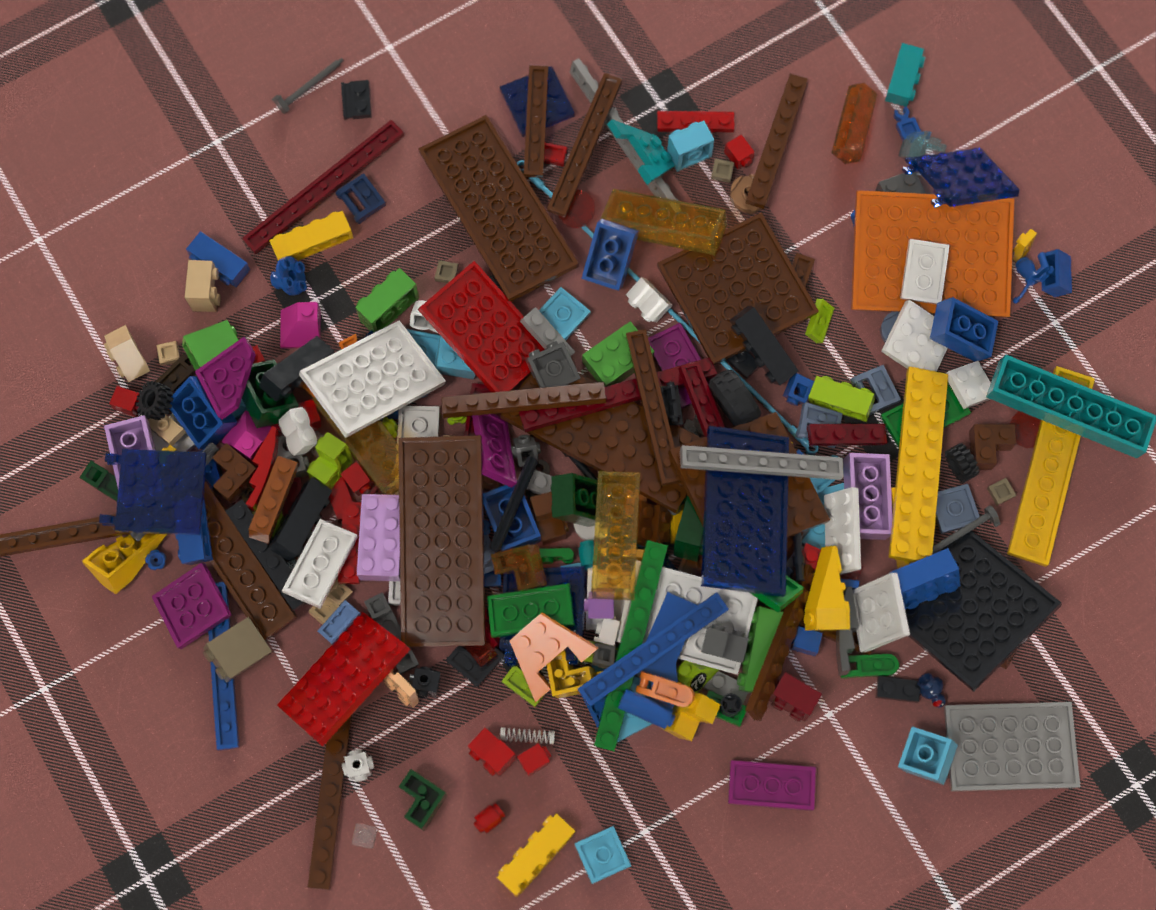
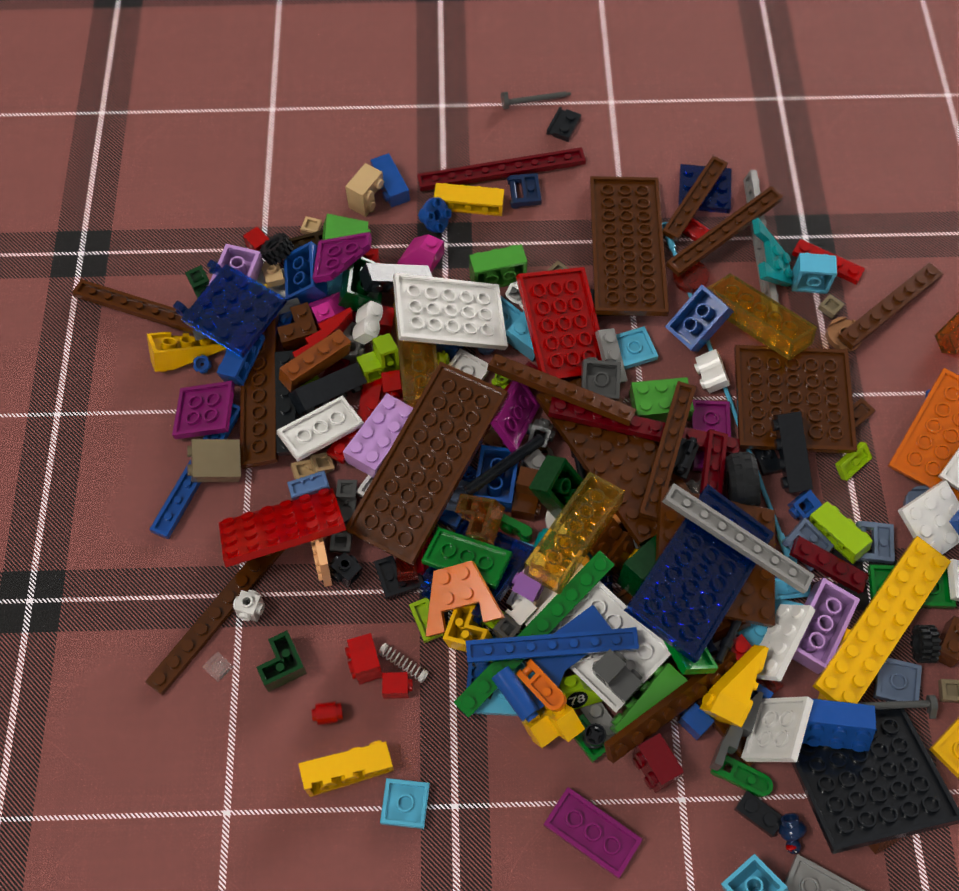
camera: 30 degrees right, 10 degrees down
tan brick [104,325,150,382] -> none
red brick [724,134,755,170] -> none

